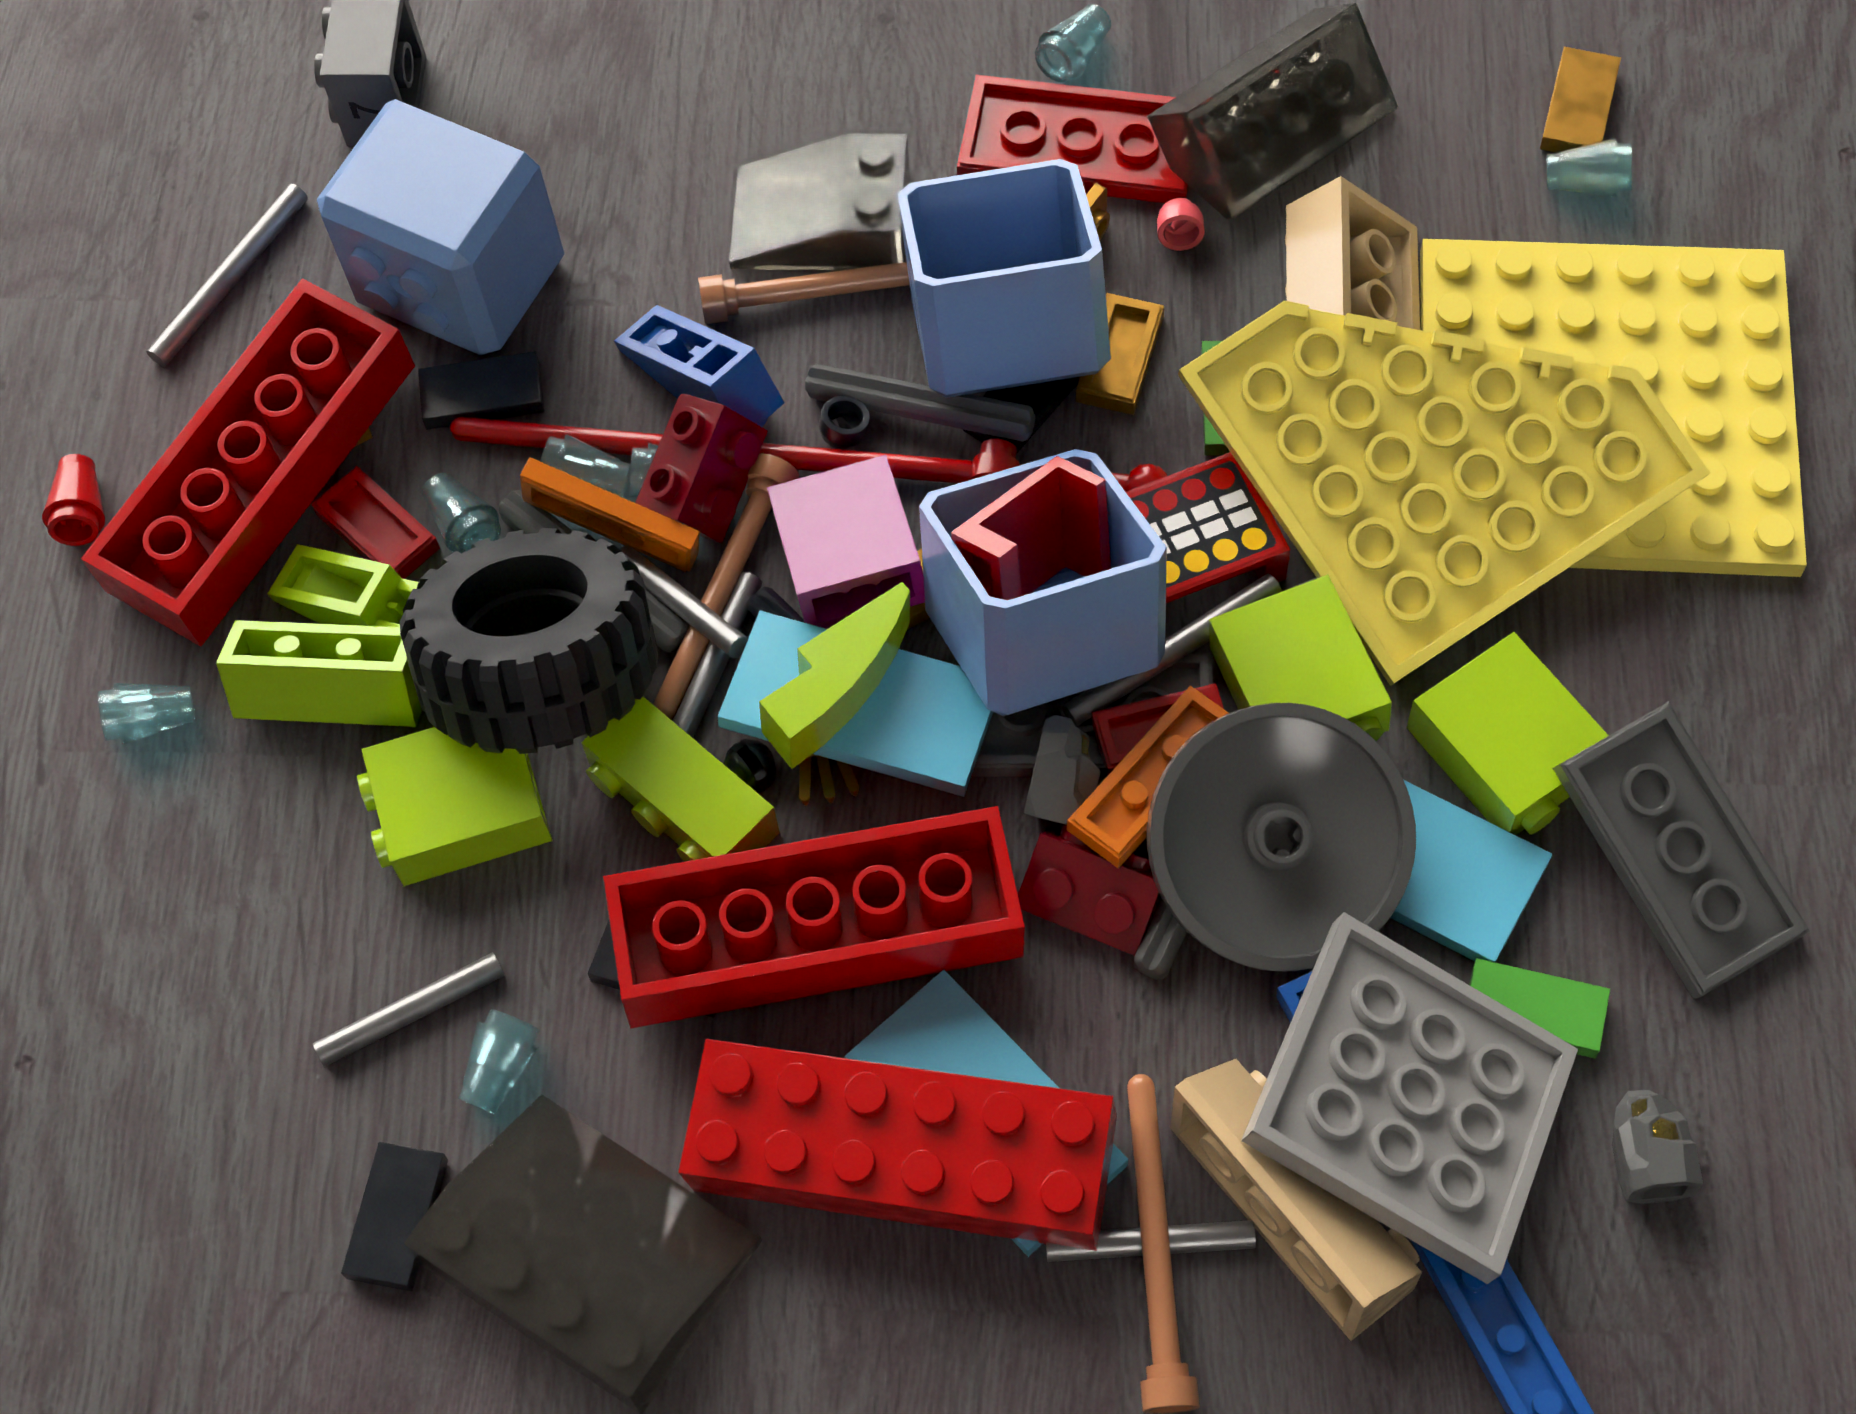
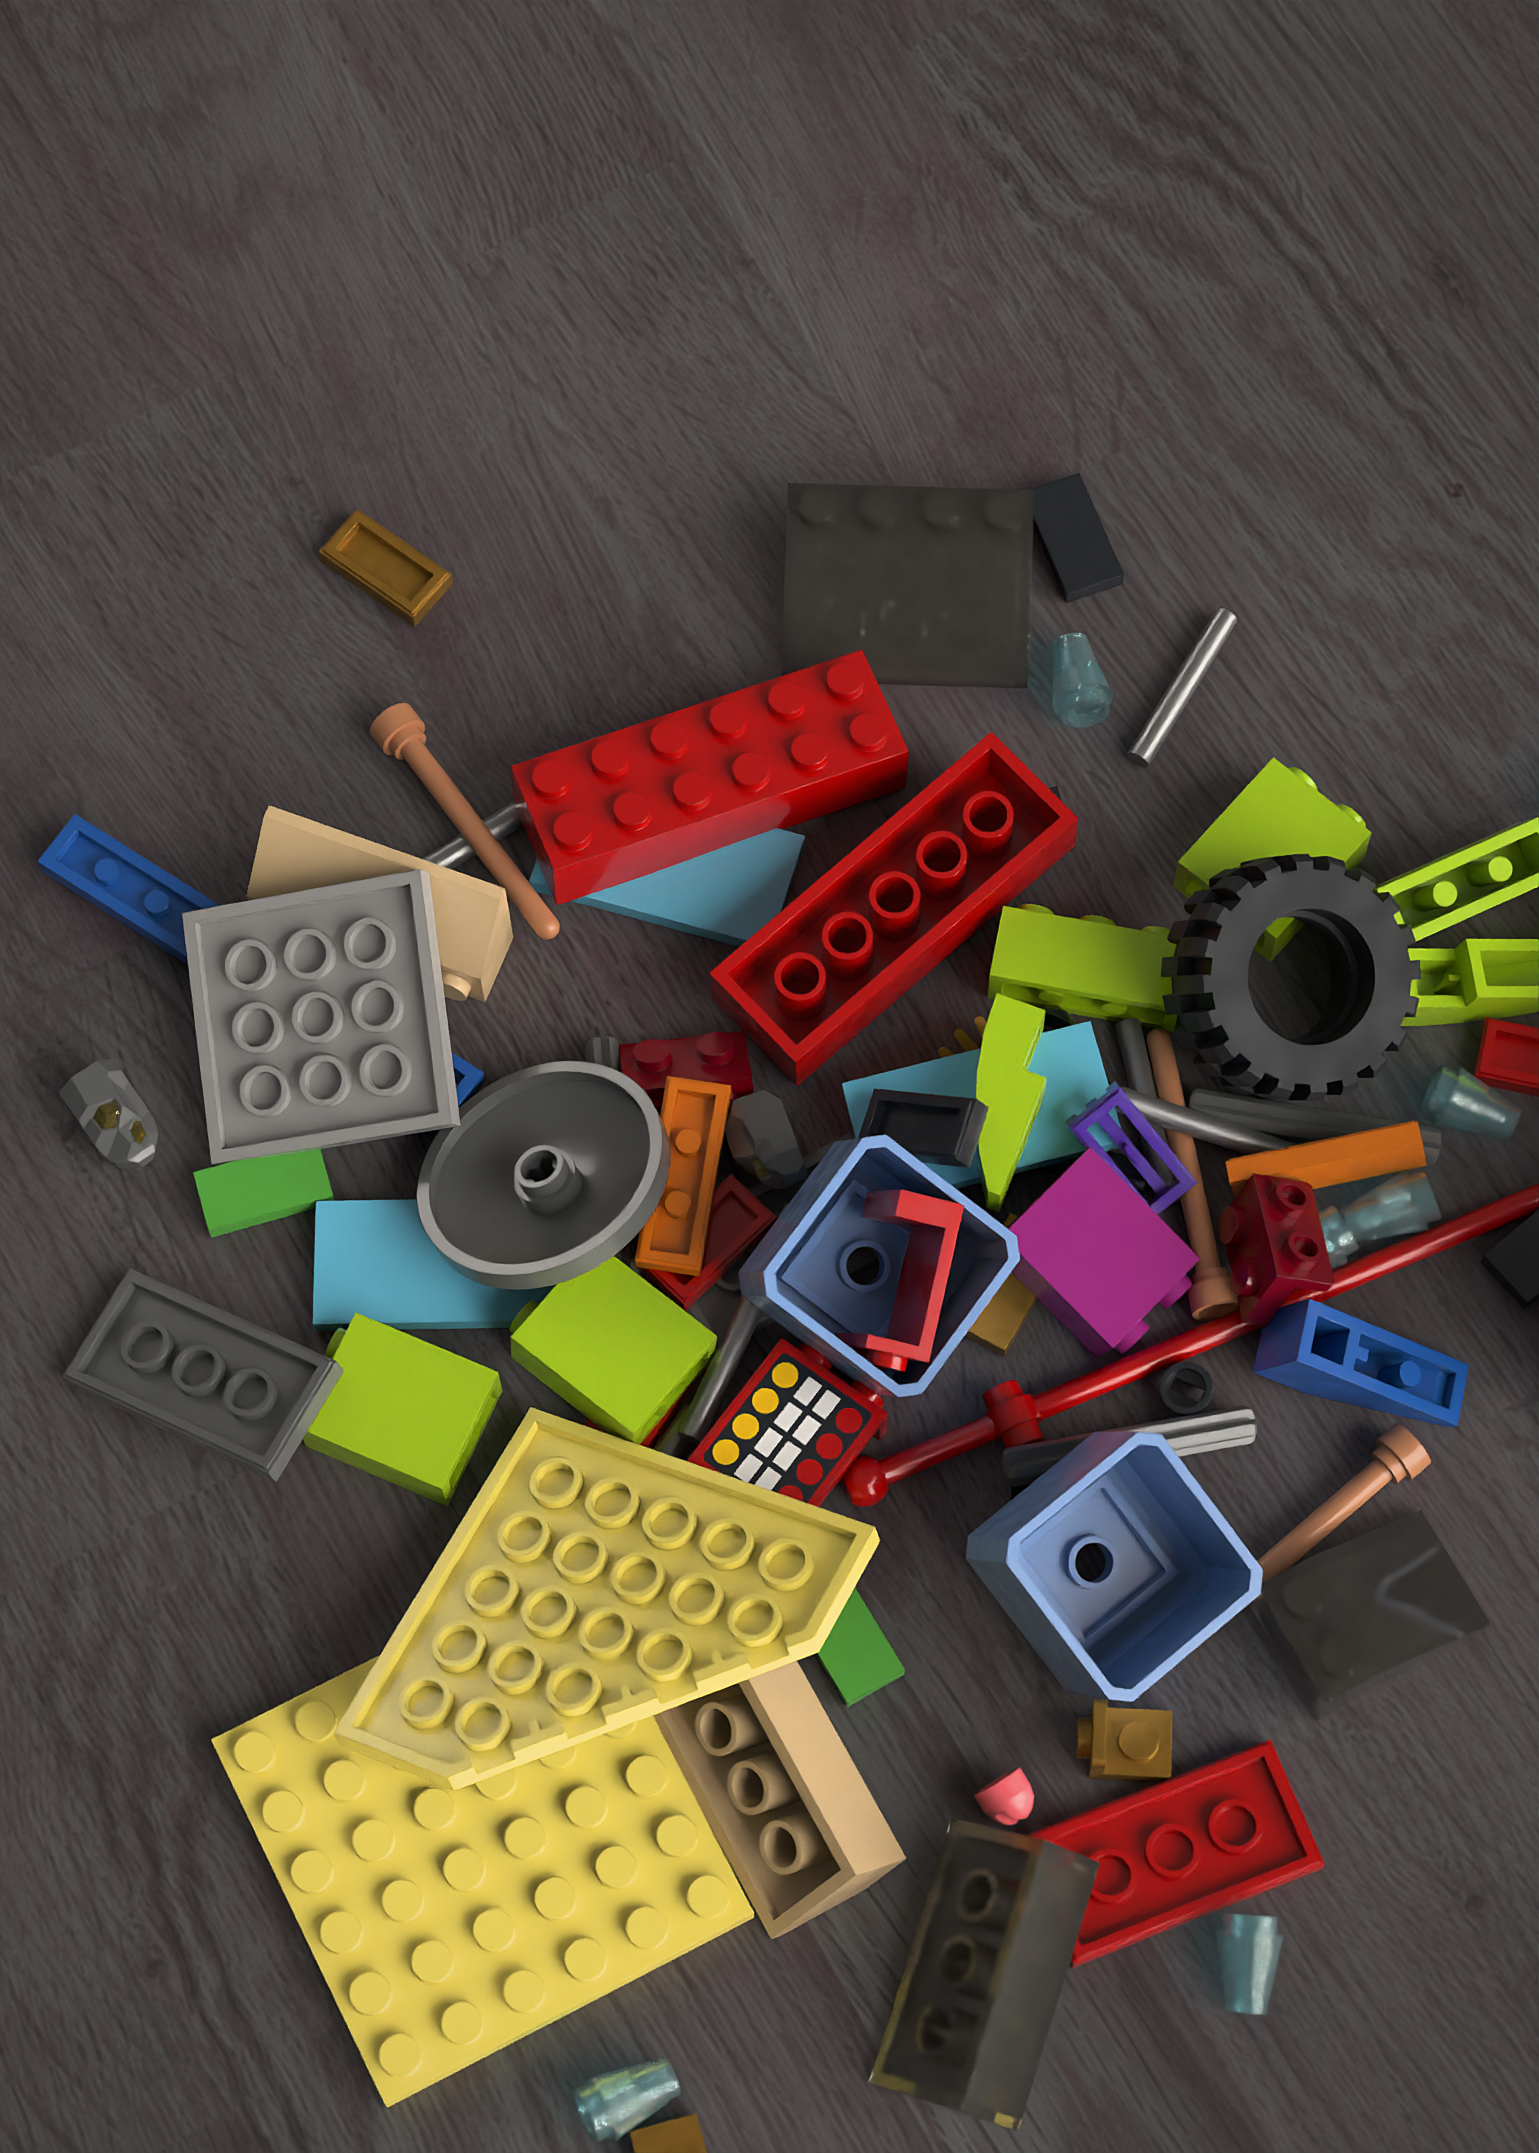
camera: 145 degrees right, 5 degrees up
pearl gold tile [1076,293,1164,415] -> none
none -> black tile [858,1088,989,1168]
none -> dark purple tile [1065,1081,1198,1215]

